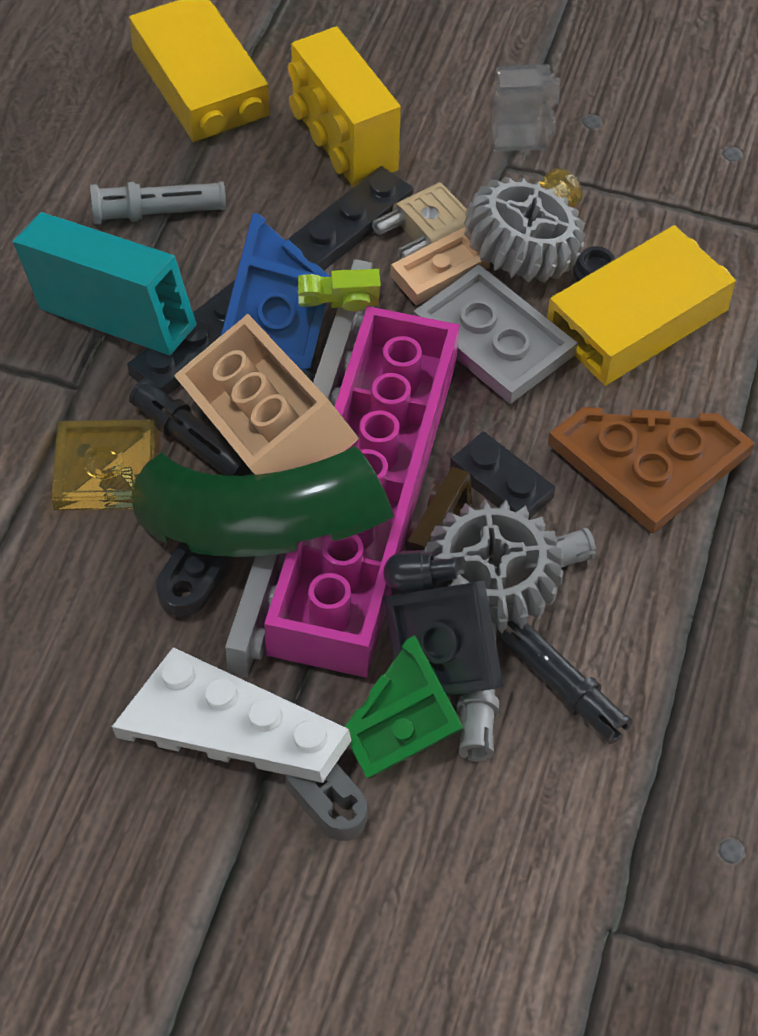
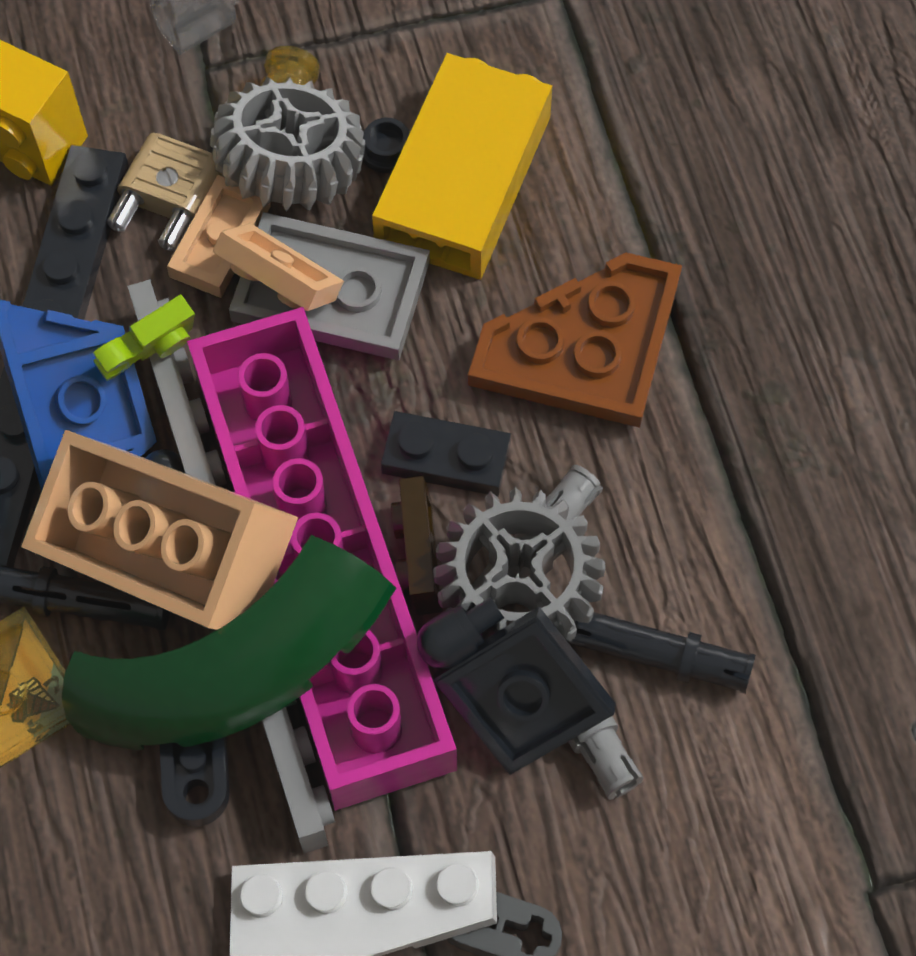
camera: 30 degrees left, 10 degrees up
green wing [345,635,464,779] -> none
none -> light nougat plate [213,223,344,311]

